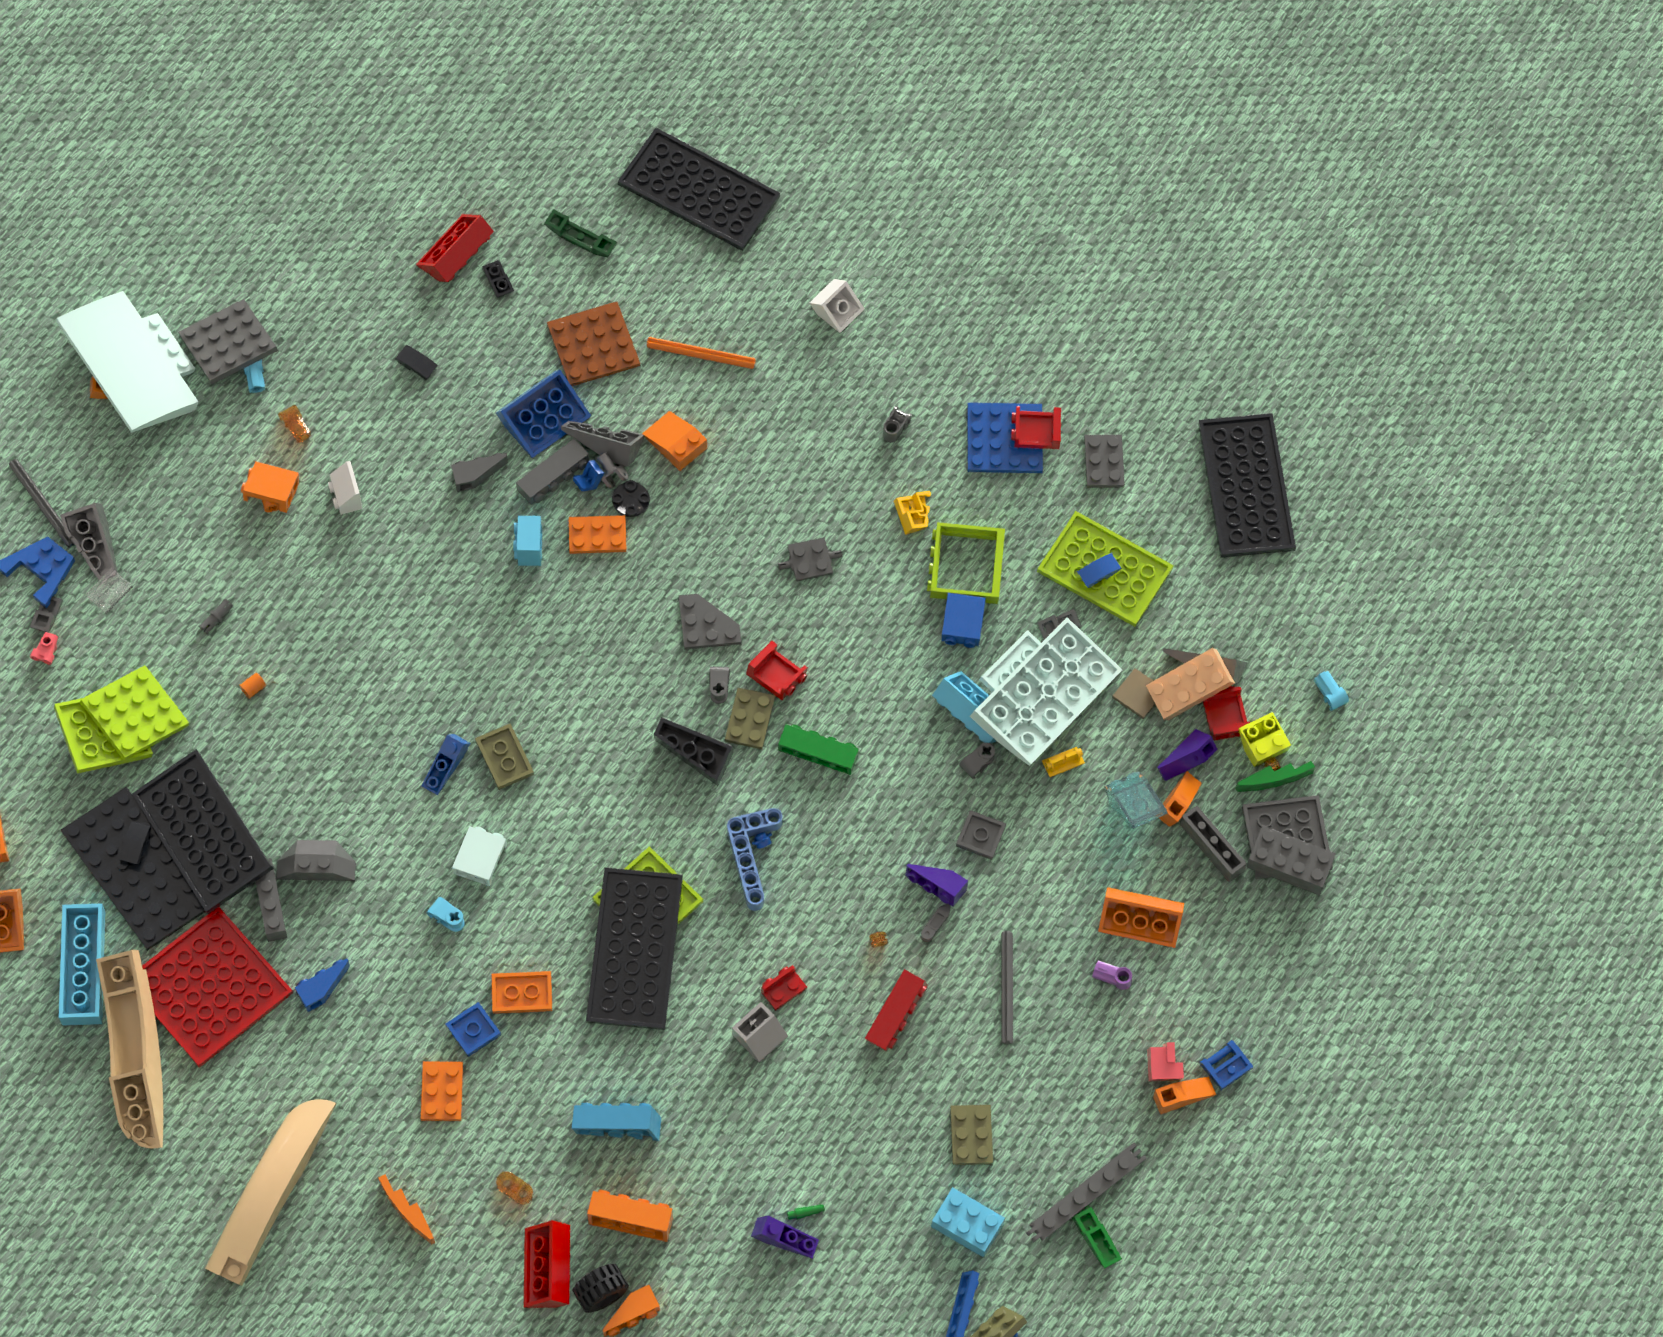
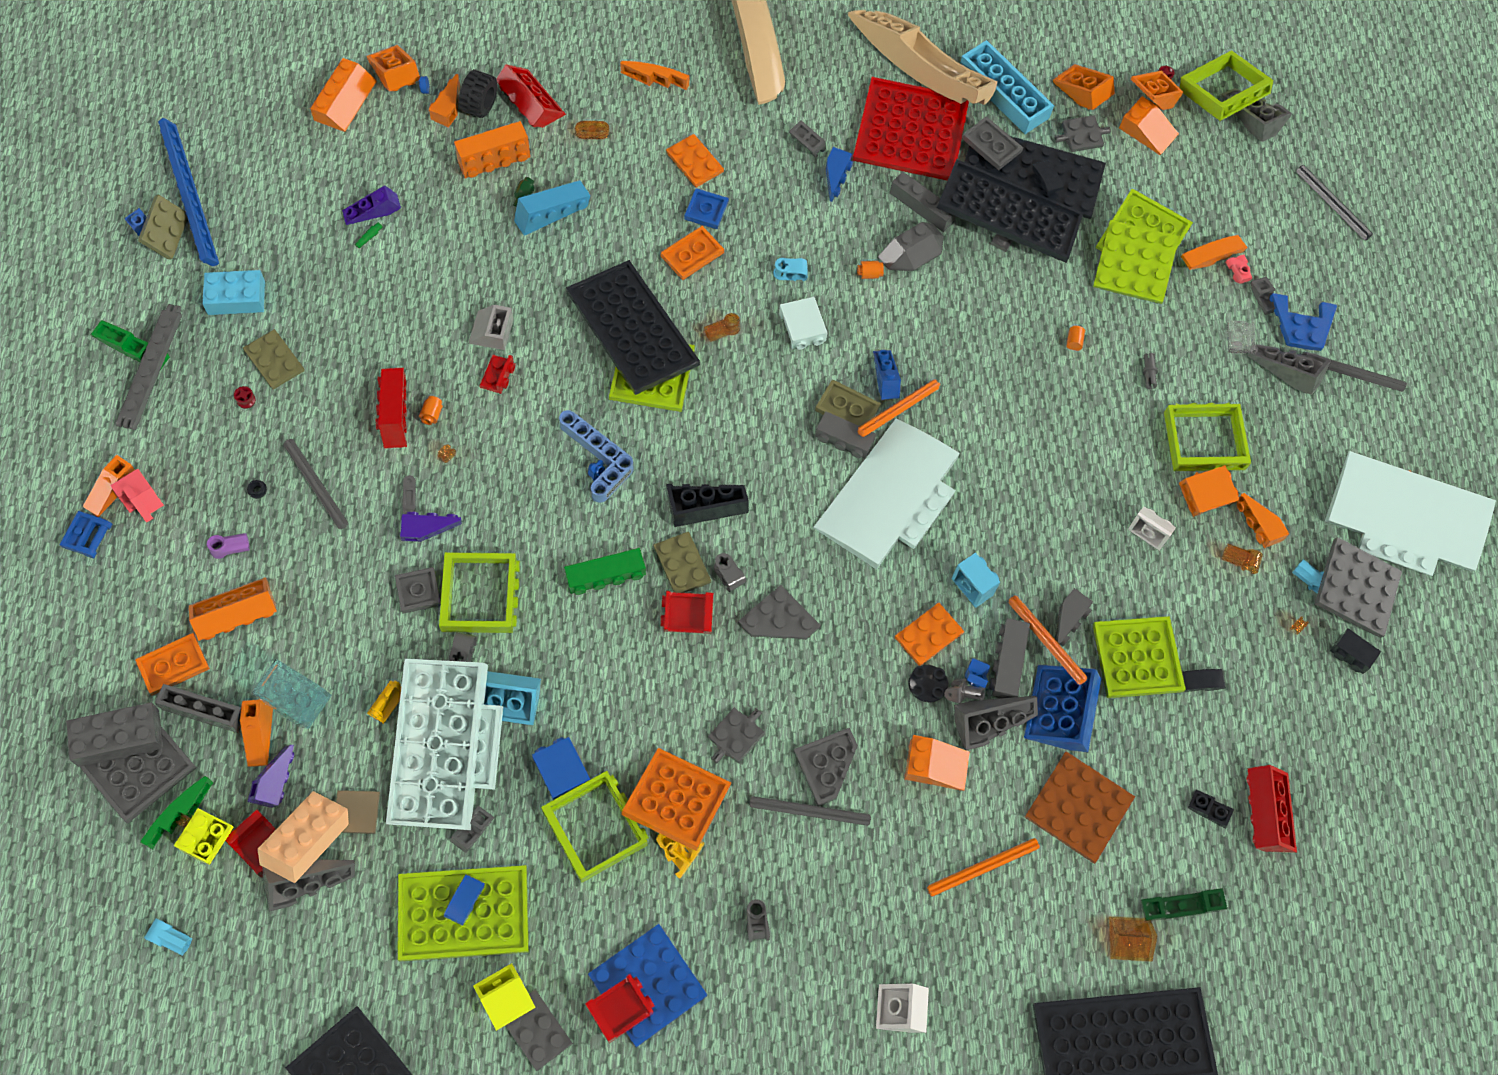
camera: 140 degrees right, 0 degrees up
none -> orange plate [135,633,210,696]
none -> dark red wheel [234,386,256,409]
none -> black plate [247,480,267,499]
none -> orange brick [419,396,443,425]
none -> lime window [439,552,520,633]
none -> neon yellow slope [473,963,536,1031]
none -> dark green plant [513,177,535,207]
none -> orange plate [621,748,731,851]
none -> clear orange piece [704,313,740,342]
none -> dark grey axle [749,796,871,826]
none -> dark grey hinge [789,120,826,158]
none -> dark grey plate [794,728,858,806]
none -> light aqua slope [814,419,960,570]
none -> dark grey brick [815,411,876,459]
none -> orange brick [857,261,884,279]
none -> orange axle [857,379,940,437]
none -> dark grey plate [962,116,1023,170]
none -> orange axle [1008,595,1087,685]
none -> dark grey plate [1054,115,1111,152]
none -> lime plate [1093,616,1186,698]
none -> clear orange slope [1109,916,1158,962]
none -> lime window [1164,402,1251,471]
none -> orange slope [1180,235,1248,270]
none -> orange slope [1237,493,1289,548]
none -> clear orange bush [1290,616,1309,635]
none -> black brick [1330,628,1382,674]

